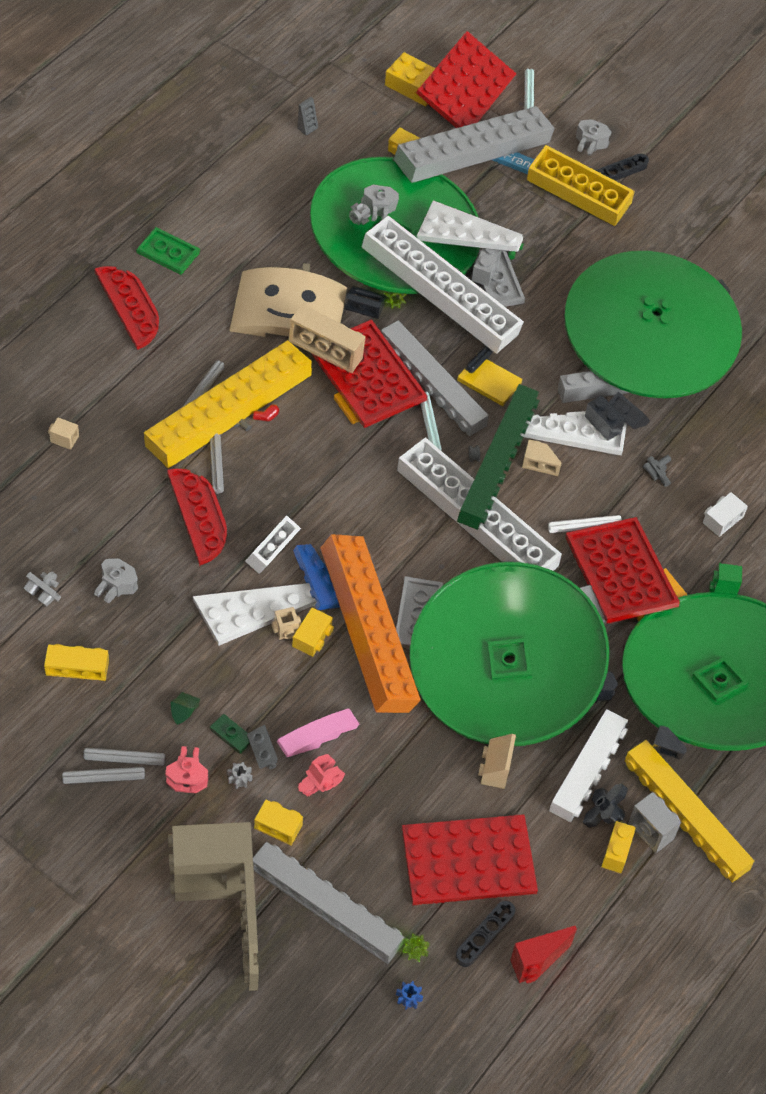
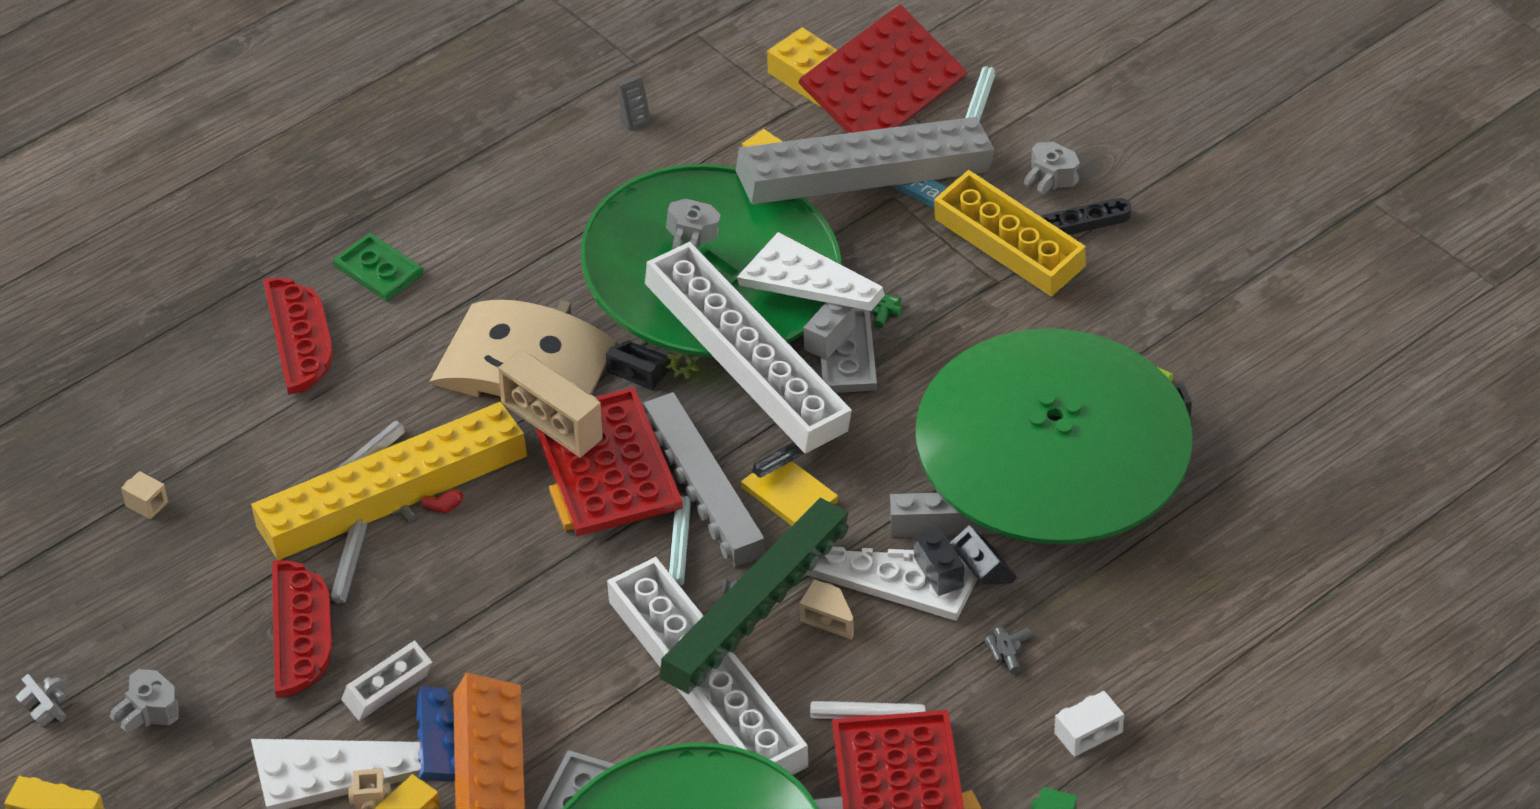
camera: 20 degrees right, 10 degrees down
light grey gear [349,203,371,225] -> none

